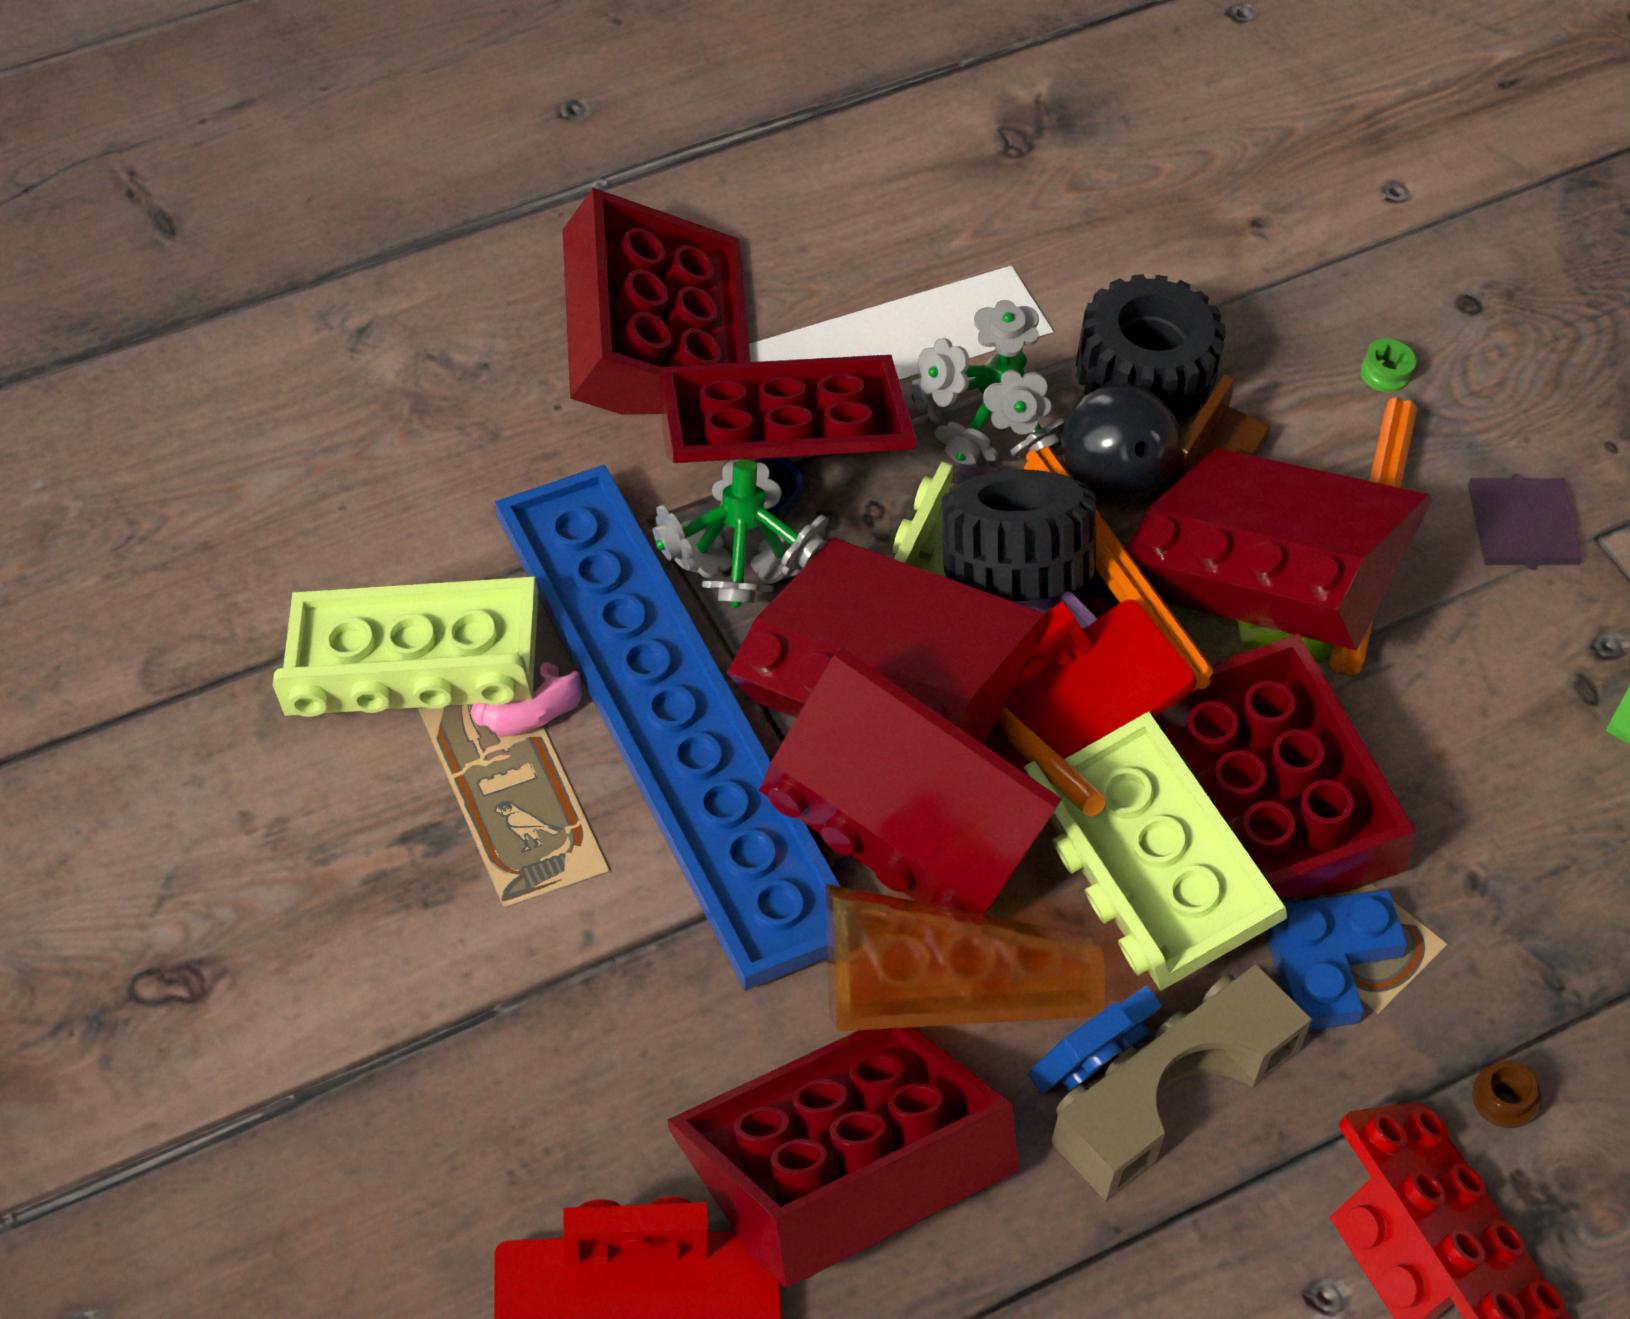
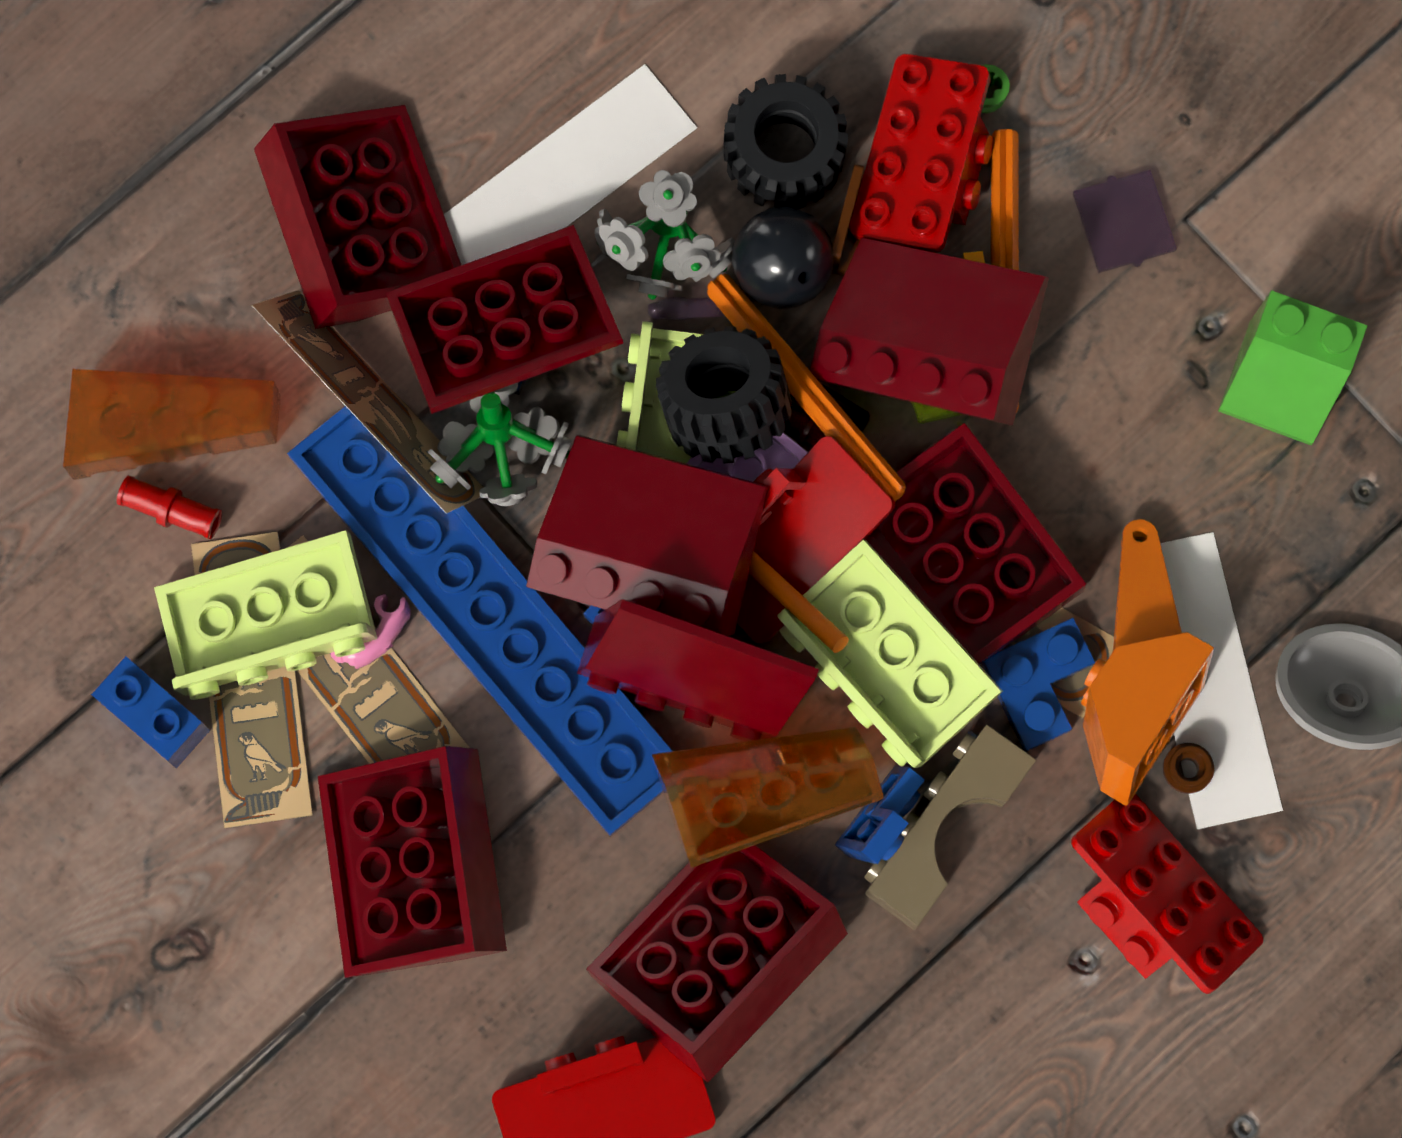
camera: 15 degrees left, 25 degrees up
none -> clear orange wedge [63,369,281,480]
none -> blue brick [91,656,210,769]
none -> red pin [116,475,222,540]
none -> sticker [191,532,312,828]
none -> sticker [252,290,484,514]
none -> dark red slope [318,746,507,978]
none -> red bracket [849,54,993,253]
none -> orange slope [1081,519,1214,806]
none -> white sticker [1160,532,1283,829]

